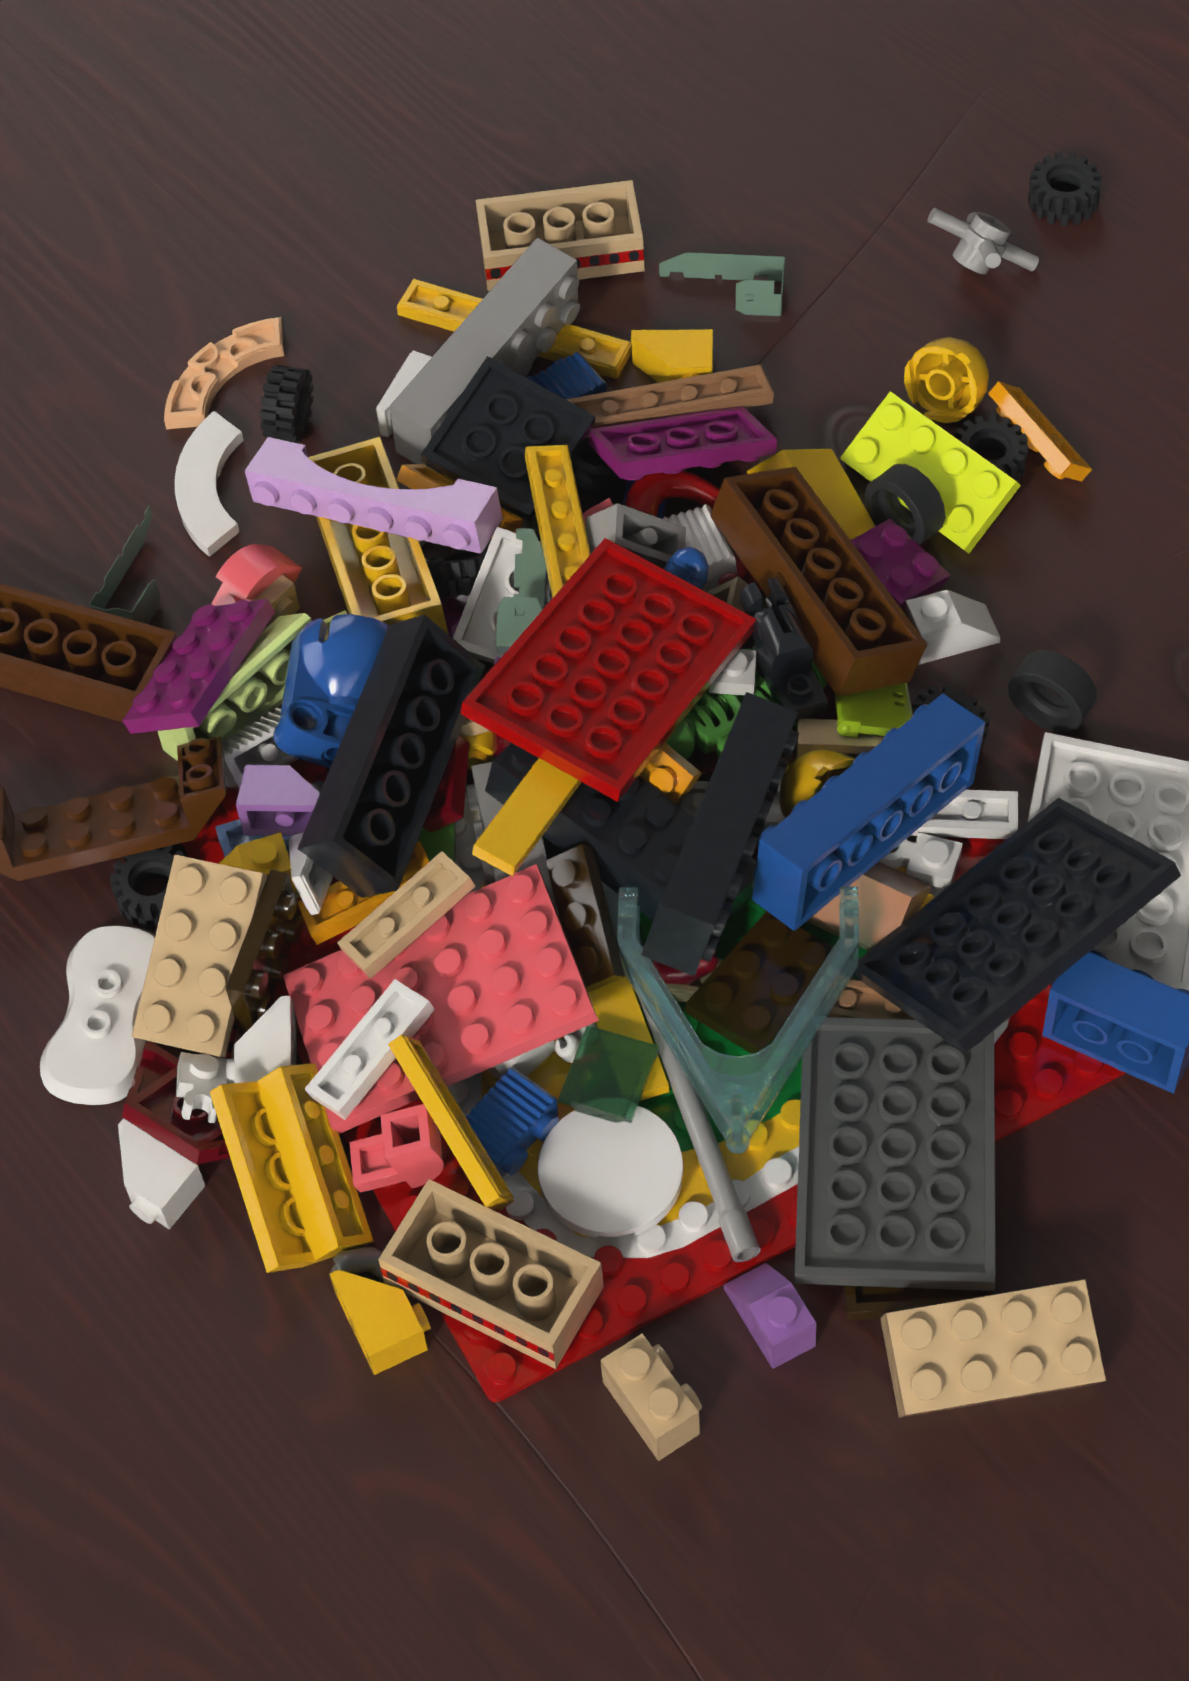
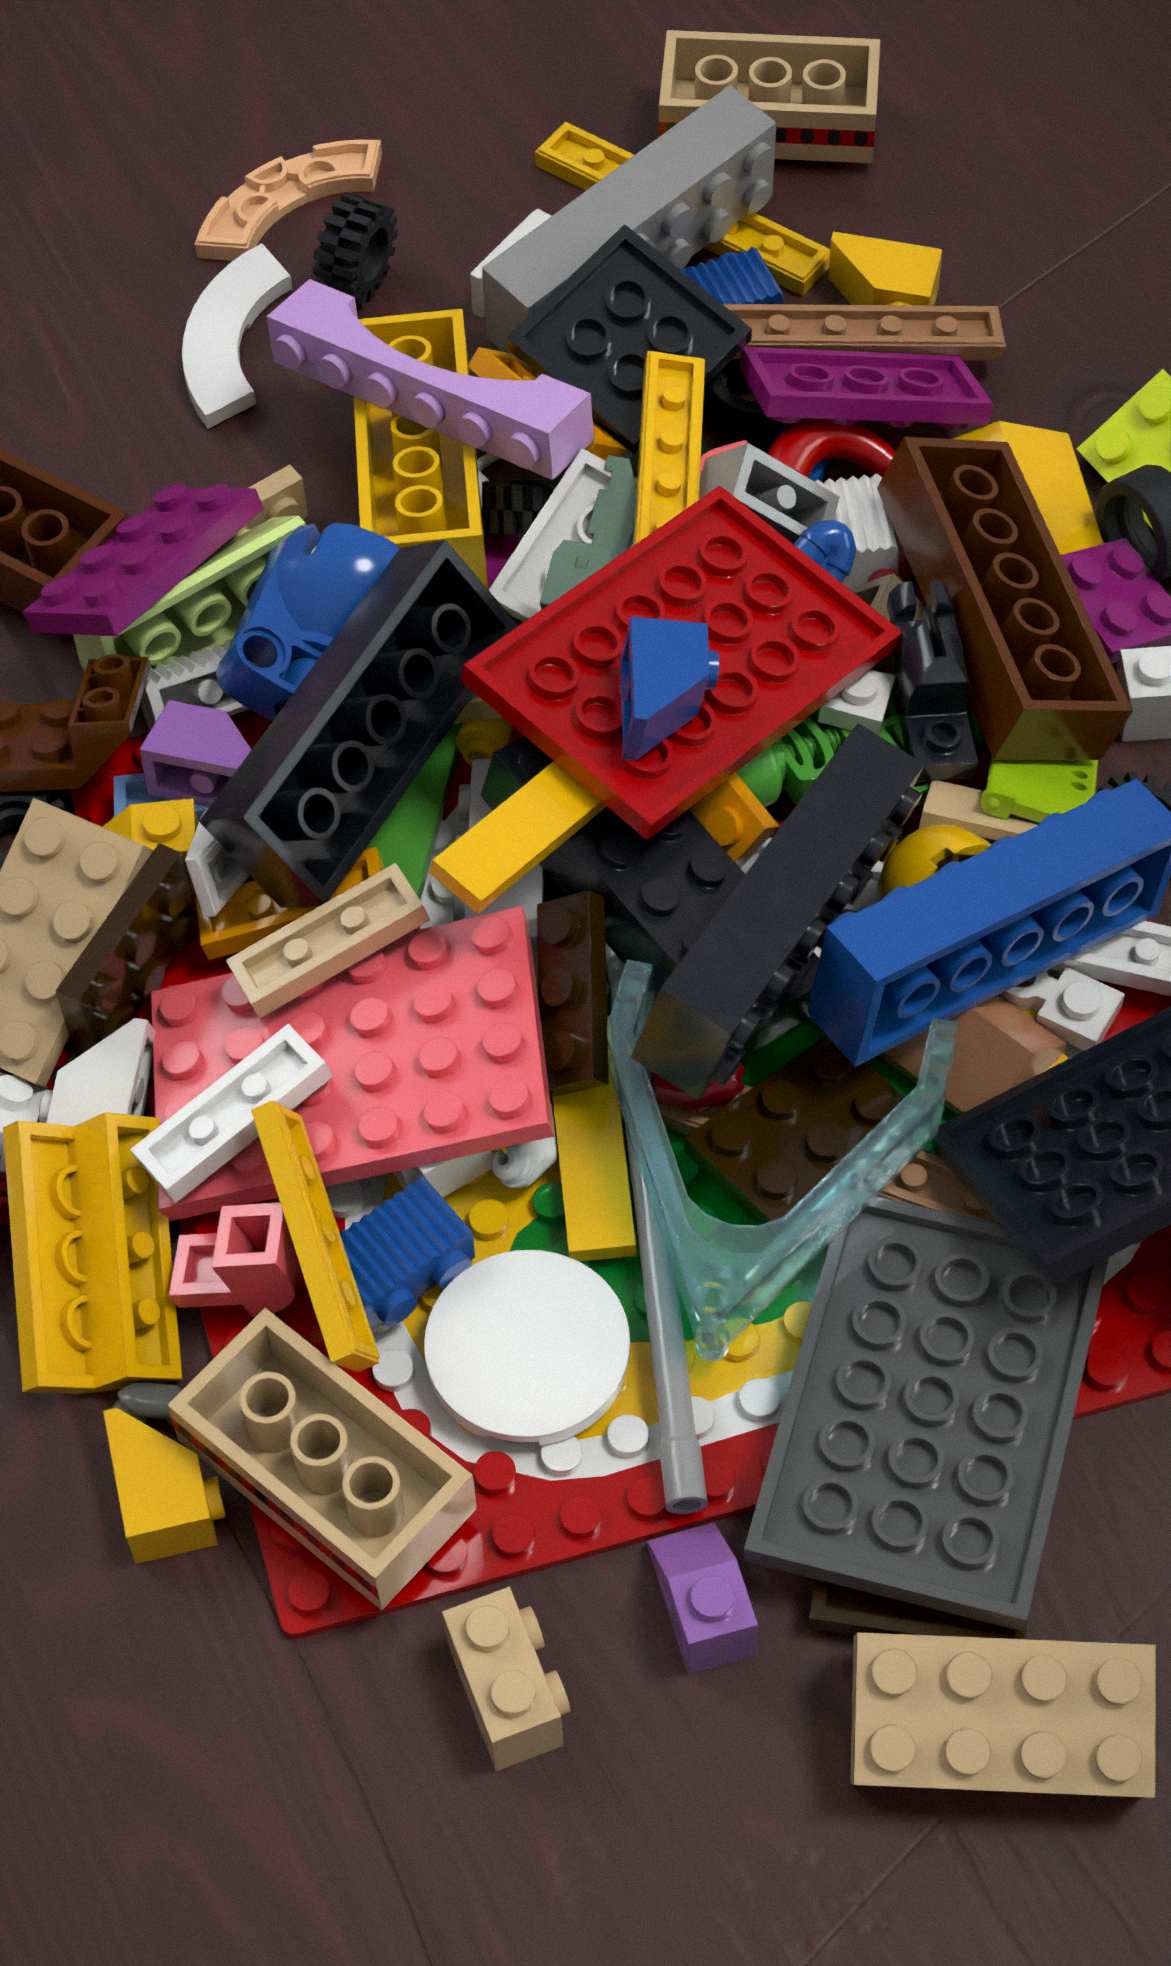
camera: 10 degrees right, 0 degrees up
sand green piece [89,505,161,624] -> none
coral brick [212,544,302,606] -> none
dark red plate [422,735,469,833] -> none
clear green piece [559,1026,659,1123] -> none
sand green piece [659,252,785,316] -> none
none -> blue slope [620,616,719,760]

